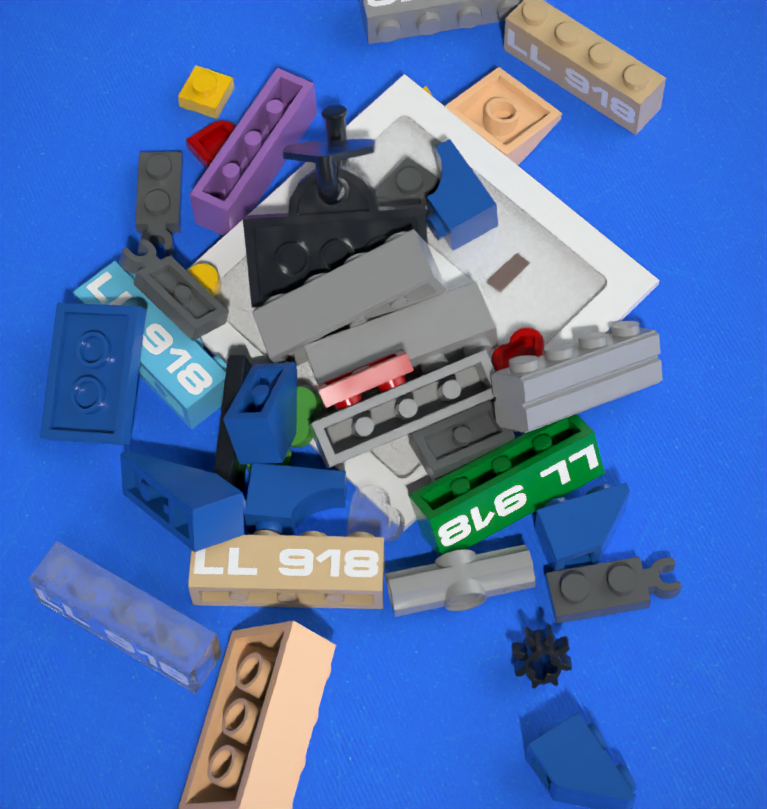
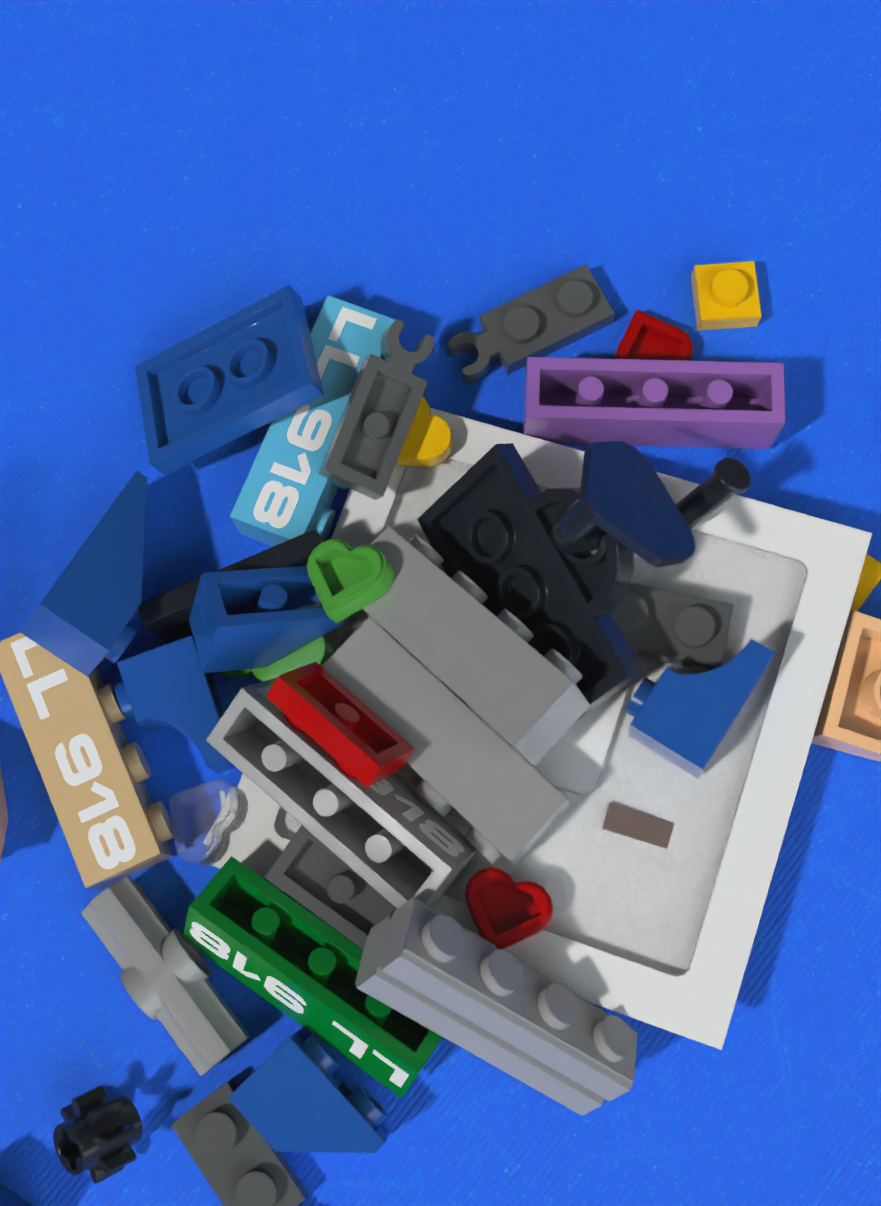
camera: 65 degrees right, 15 degrees up
none -> bright green tile [307,539,395,624]

